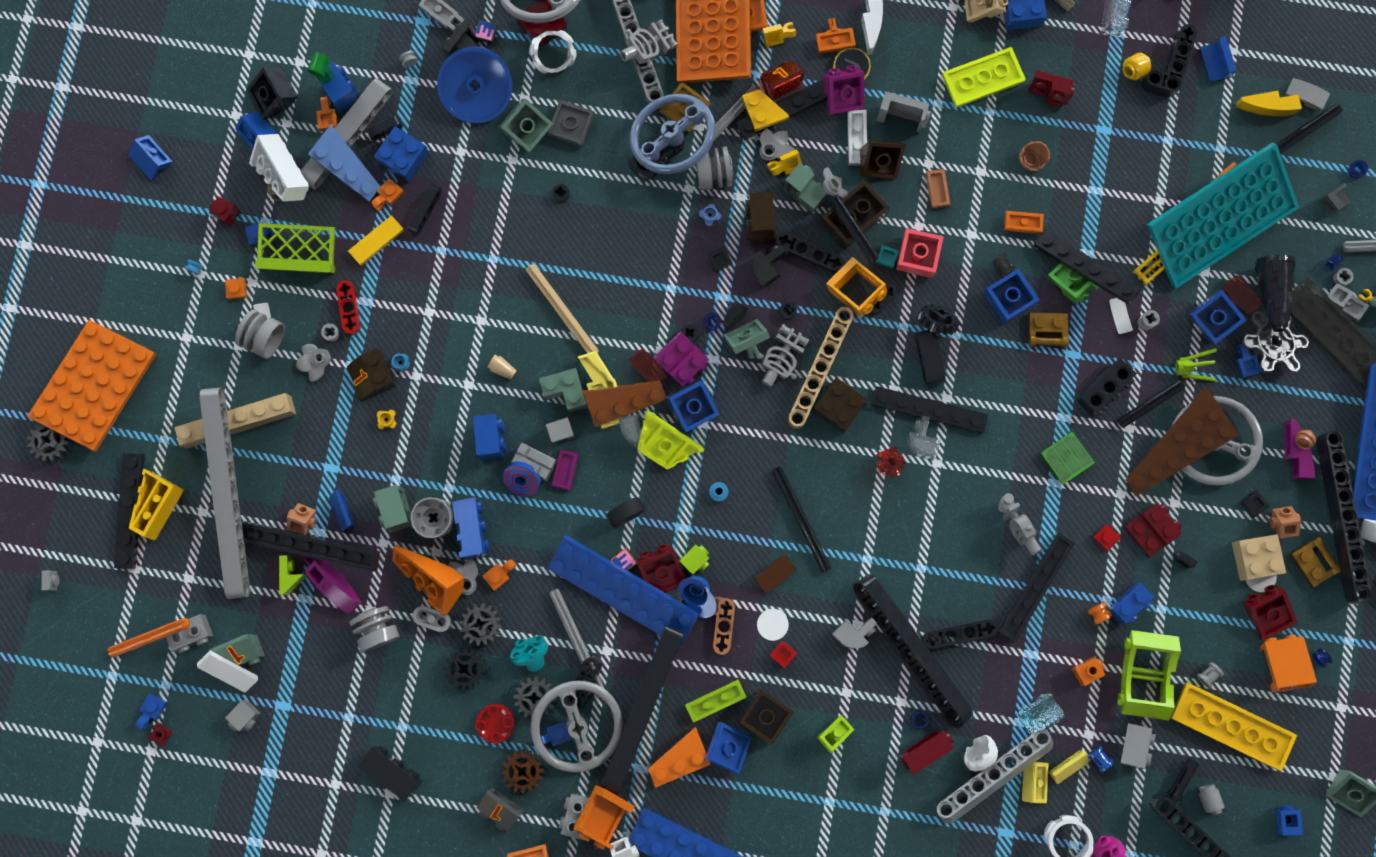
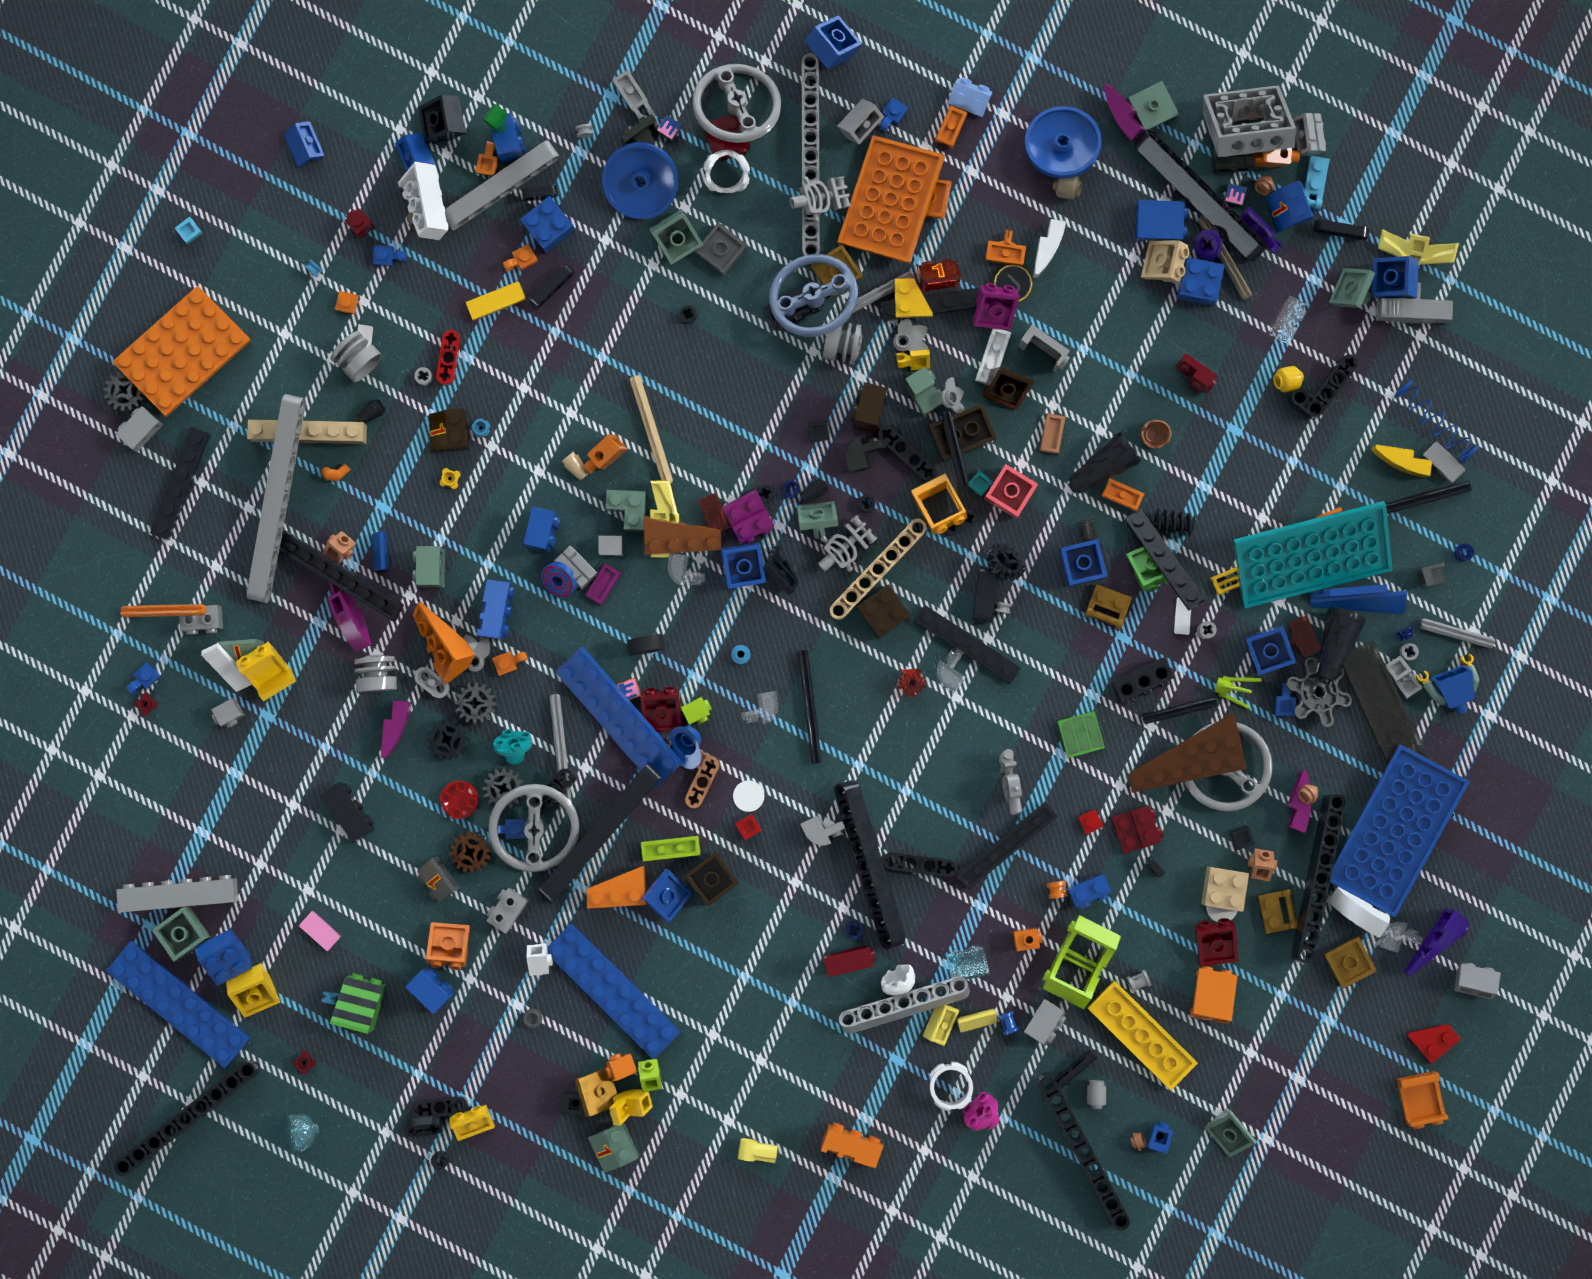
camera: 15 degrees right, 5 degrees up
light grey plate [41,570,59,591] -> none
yellow wedge [129,469,184,540] -> none
lime fence [255,223,335,273] -> none
lime slope [279,555,307,596] -> none
light grey plate [295,344,331,382] -> none
medium blue wing [308,125,381,202] -> none
light grey wheel [410,497,455,538] -> none
orange panel [573,785,635,850] -> none
neon yellow wing [637,410,704,470] -> none
medium blue plate [699,204,721,226] -> none
reddish brown slope [754,554,796,594] -> none
yellow plate [763,22,796,47] -> none
lime slope [818,715,854,753] -> none
neon yellow plate [942,47,1026,108] -> none
blue panel [1199,36,1237,82] -> none
clear blue bush [1312,648,1333,668] -> none
none -> light grey brick [116,406,163,452]
none -> medium azure plate [175,217,202,244]
none -> yellow panel [236,641,296,702]
none -> orange arm [321,463,351,481]
none -> black cone [356,398,386,423]
none -> magenta slope [381,701,411,758]
none -> orange torso [583,434,628,474]
none -> clear brick [741,691,779,725]
none -> black wing [763,545,798,595]
none -> light grey bush [994,602,1012,614]
none -> black cone [1067,431,1141,494]
none -> nougat plate [1130,1132,1147,1151]
none -> black piece [1153,508,1195,537]
none -> blue wedge [1309,584,1407,614]
none -> blue piece [1394,380,1479,464]

